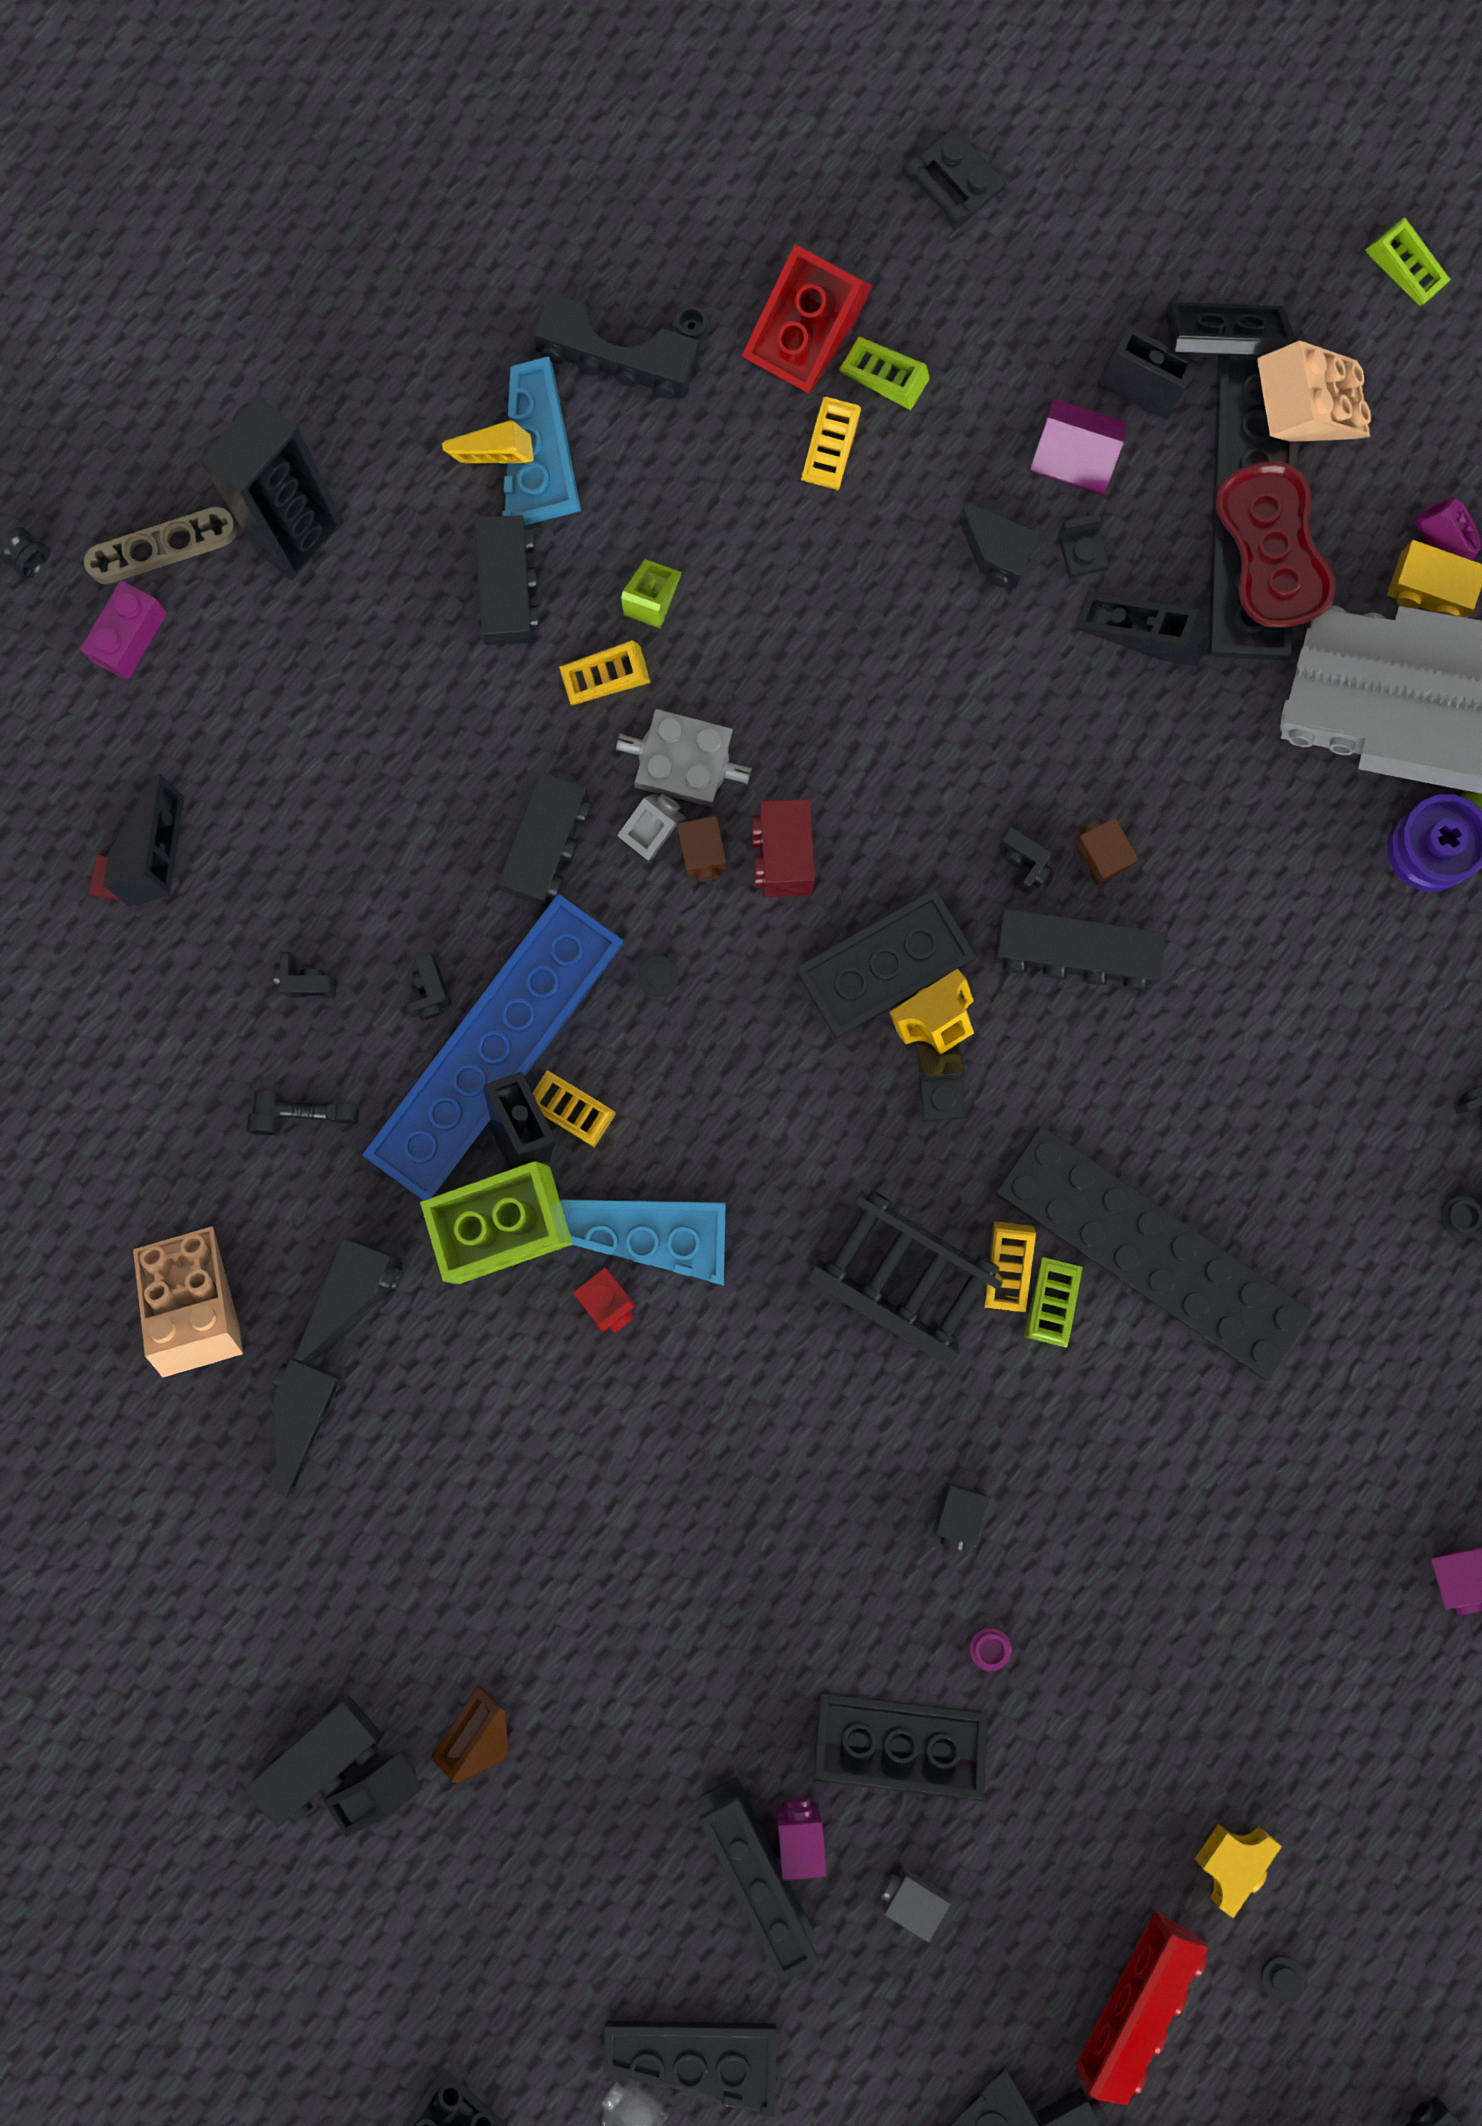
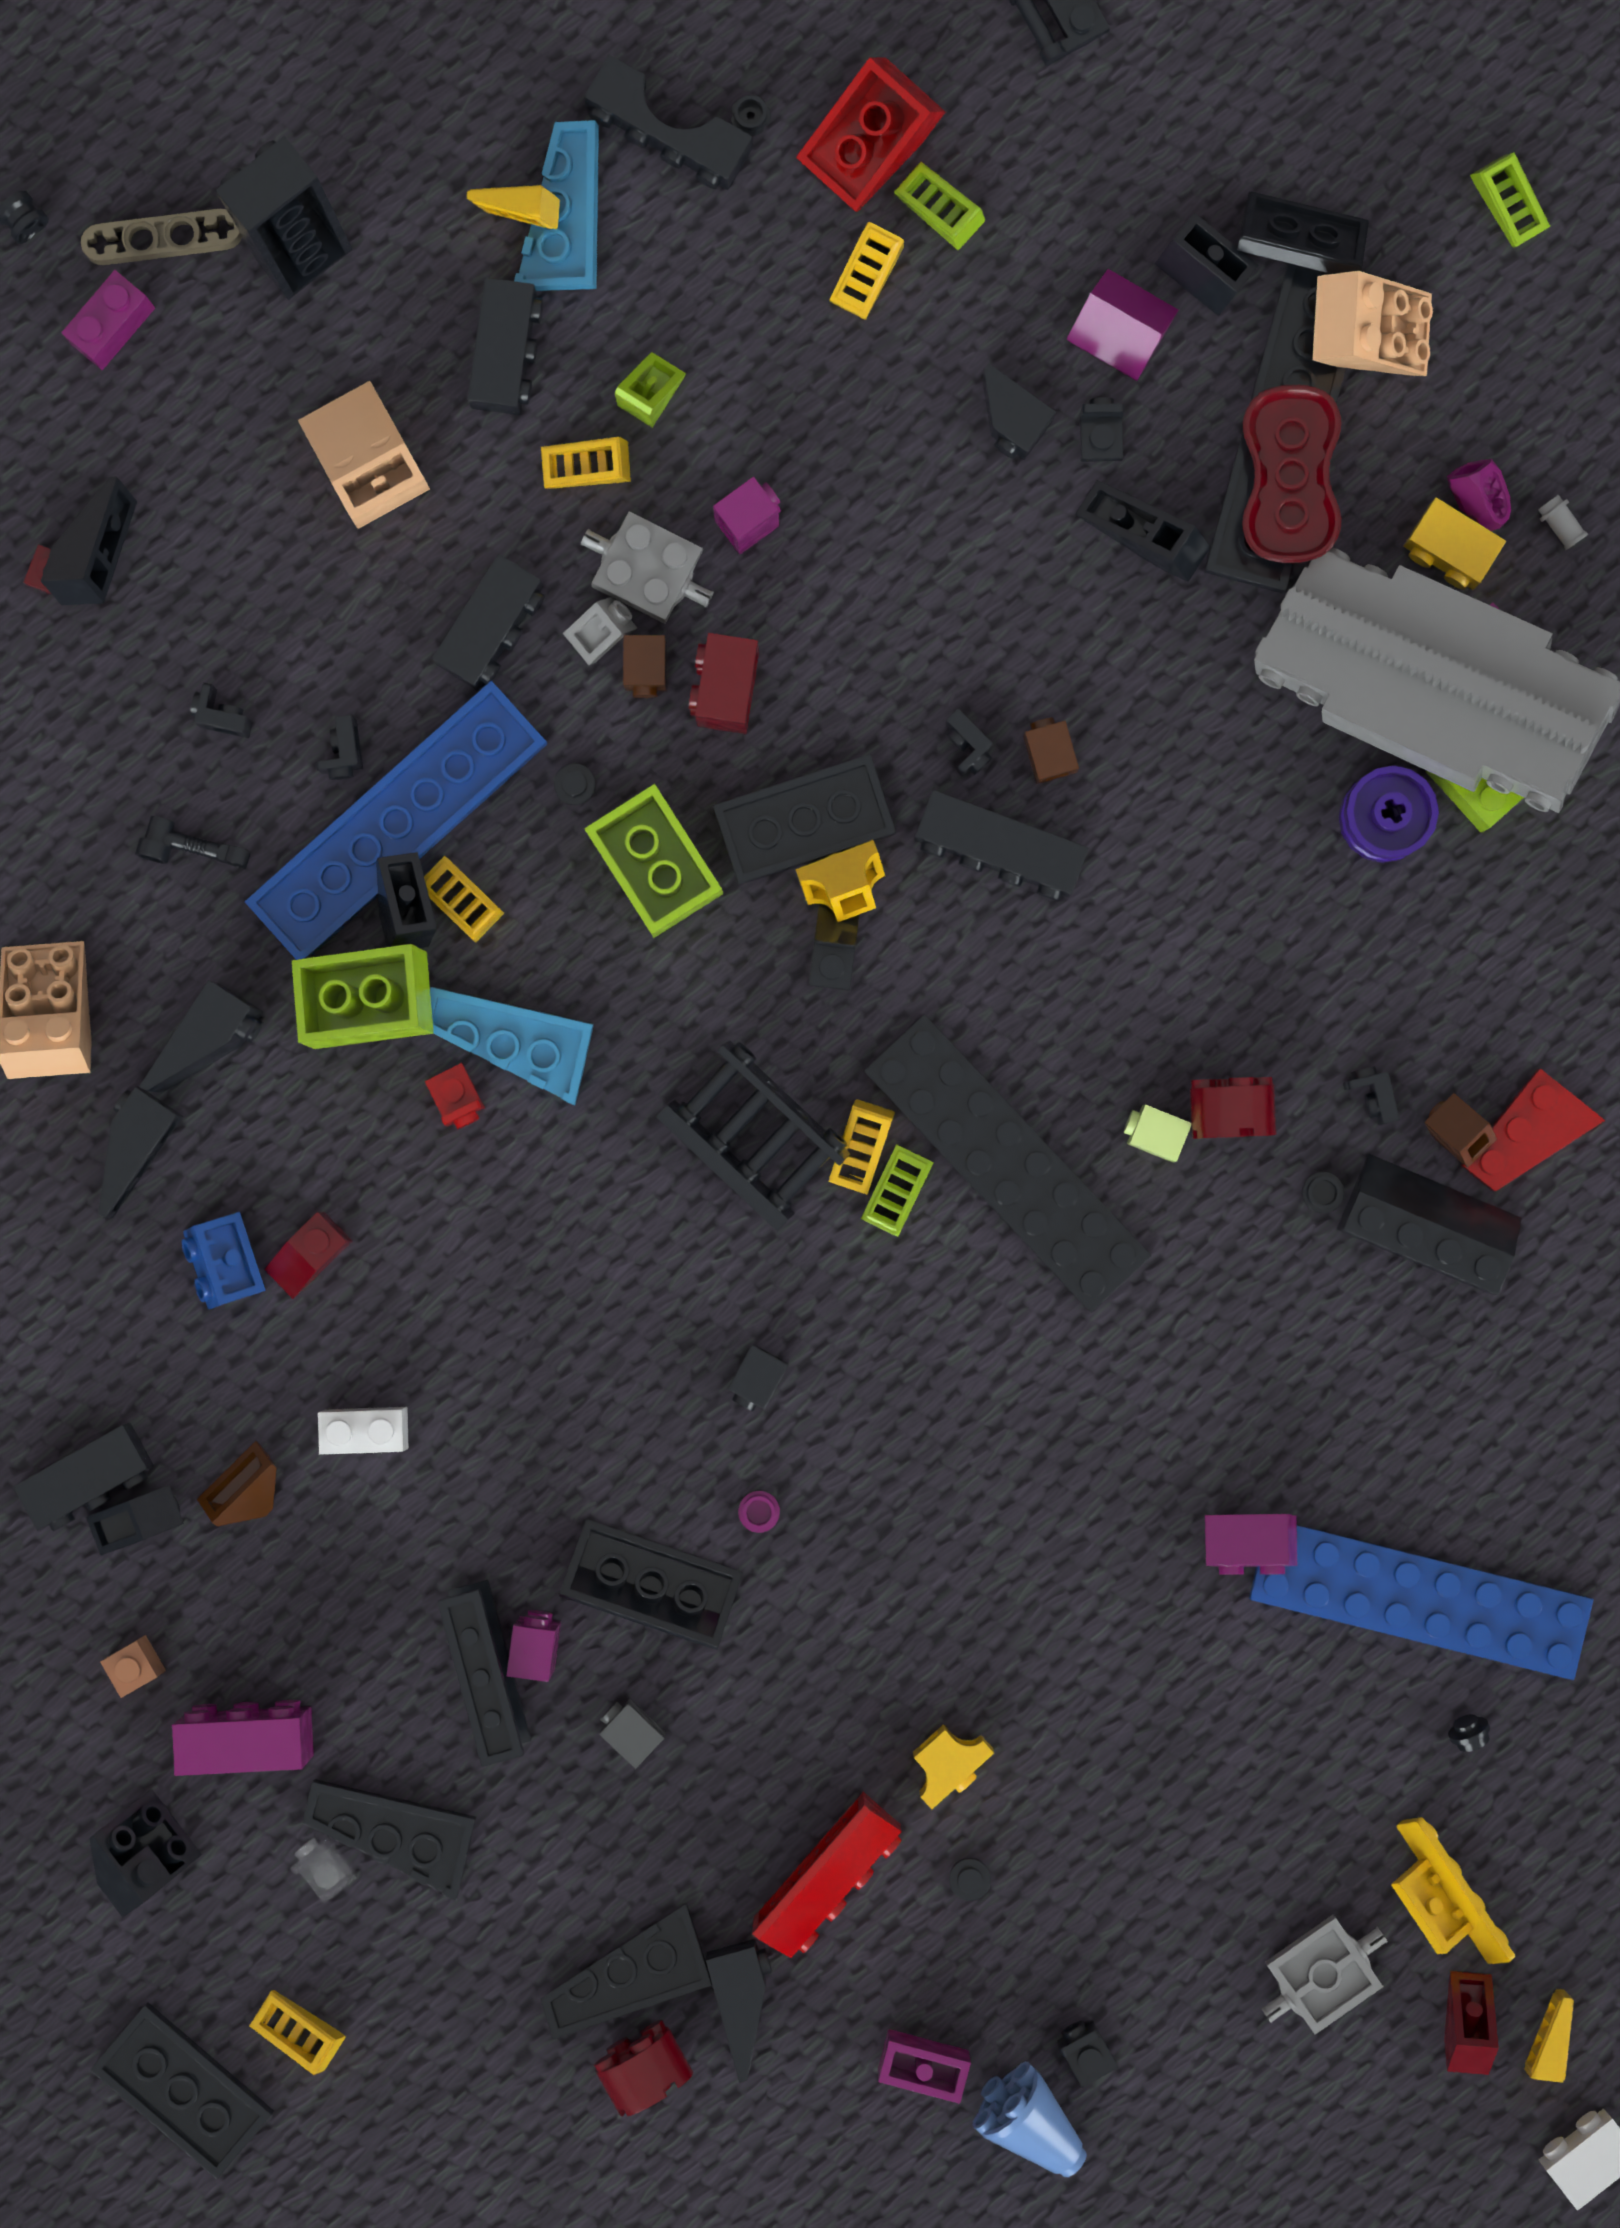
camera: 20 degrees right, 5 degrees up
none -> nougat brick [100,1635,166,1698]
none -> magenta brick [172,1699,314,1776]
none -> blue bracket [182,1212,266,1310]
none -> dark red slope [264,1212,352,1299]
none -> light nougat slope [298,381,430,529]
none -> white brick [318,1407,409,1455]
none -> lime brick [584,784,723,938]
none -> magenta brick [713,476,781,555]
none -> yellowish green brick [1123,1105,1192,1162]
none -> dark red brick [1190,1077,1276,1139]

